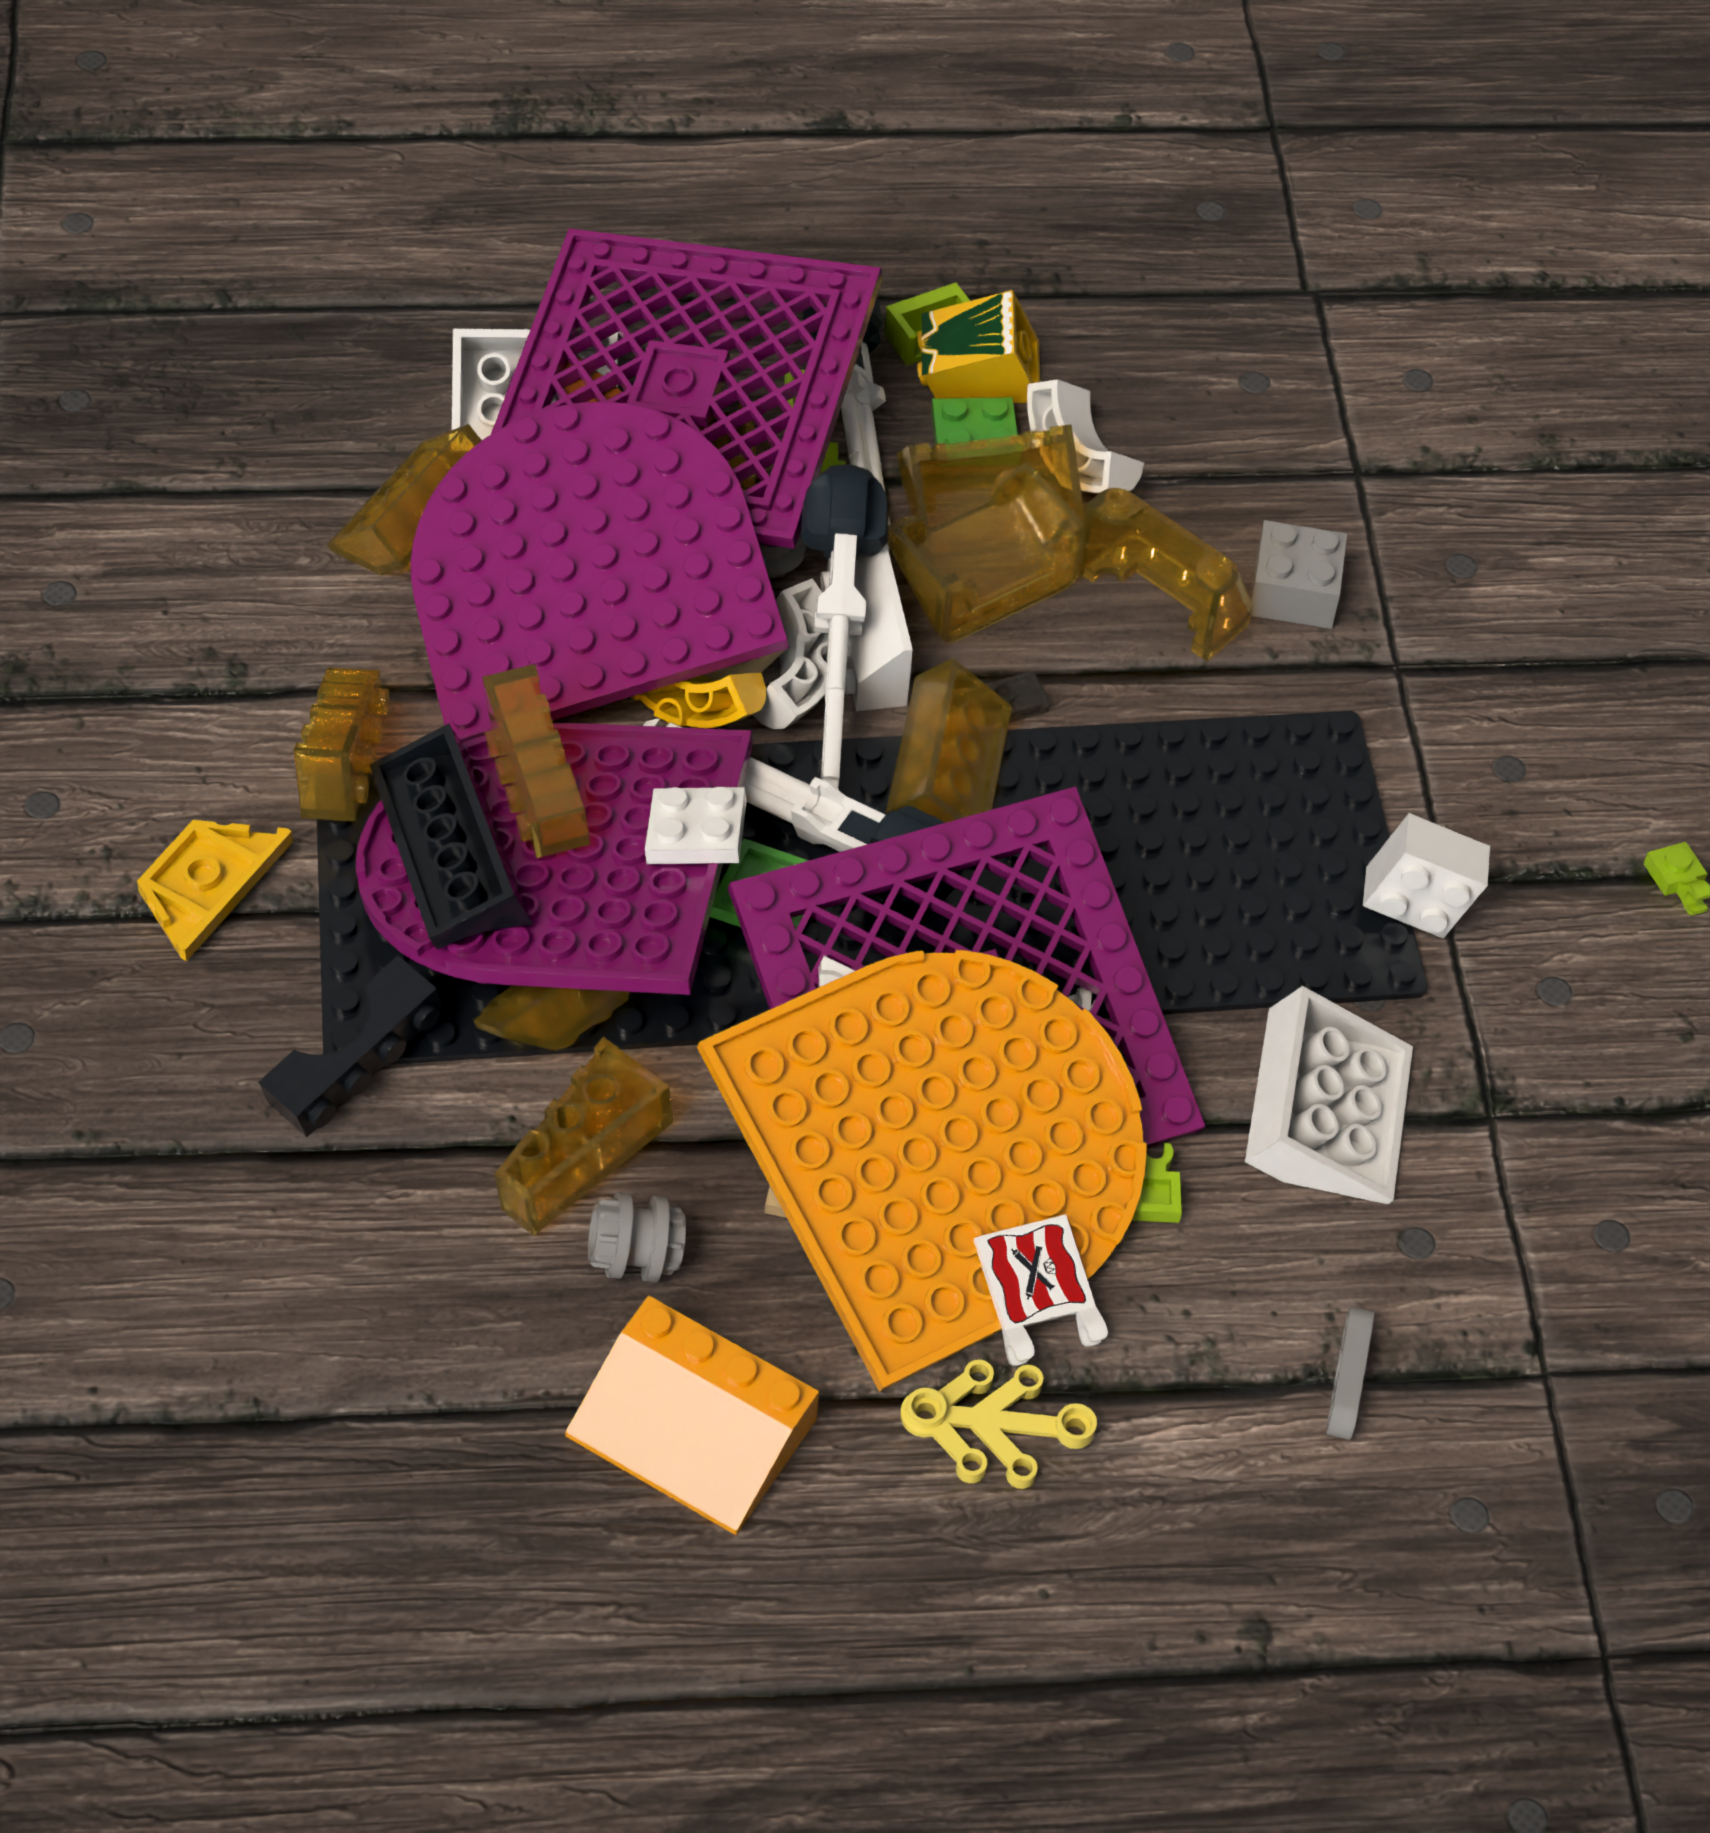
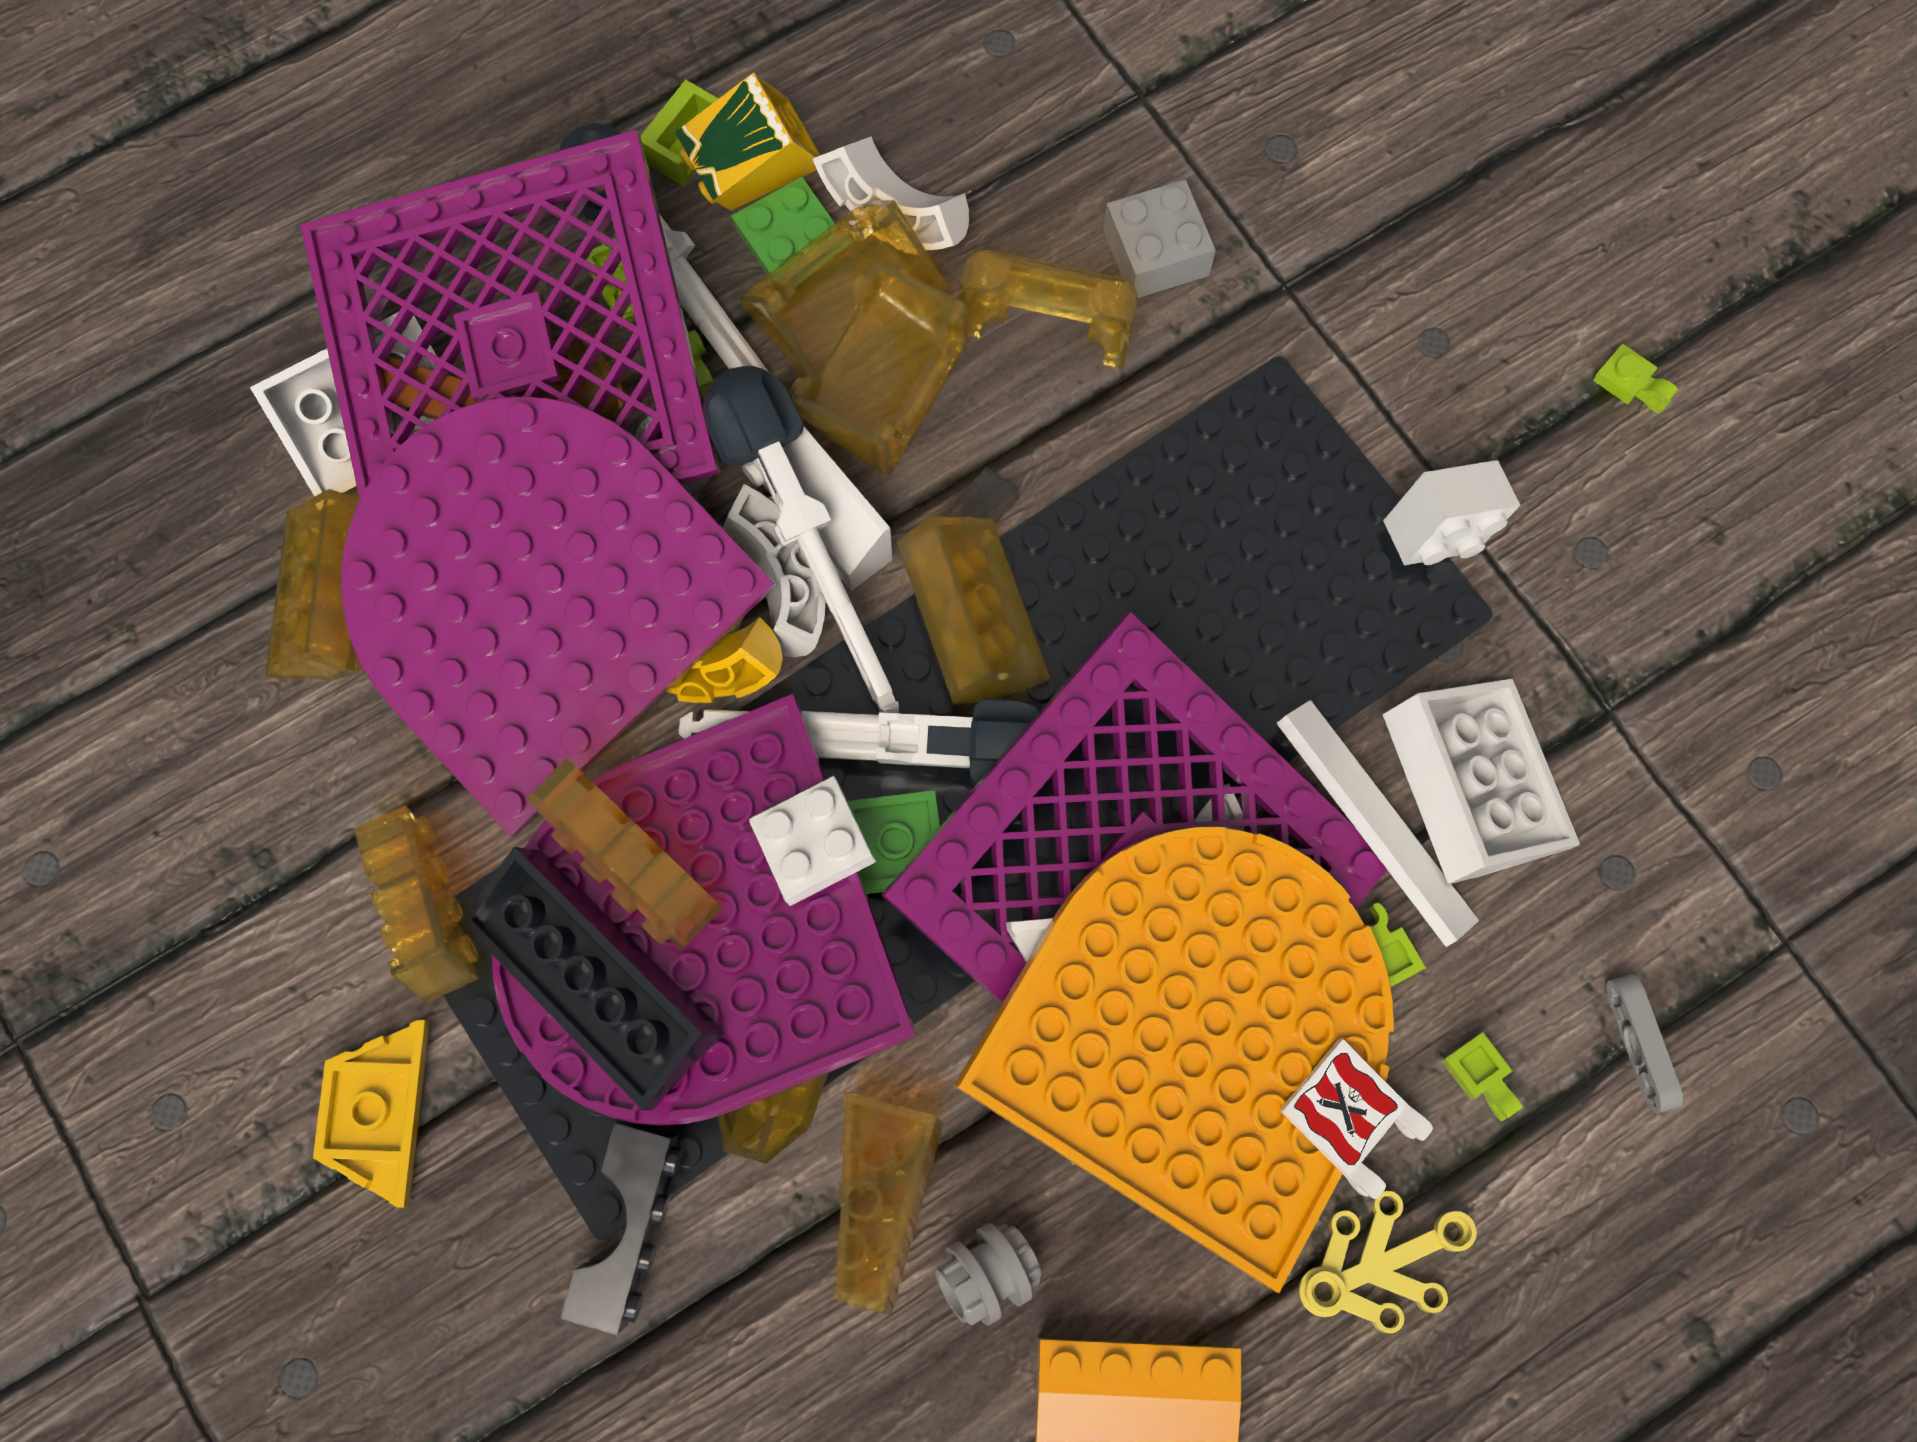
camera: 25 degrees left, 20 degrees up
none -> white tile [1277,700,1479,947]
none -> lime plate [1442,1032,1523,1122]

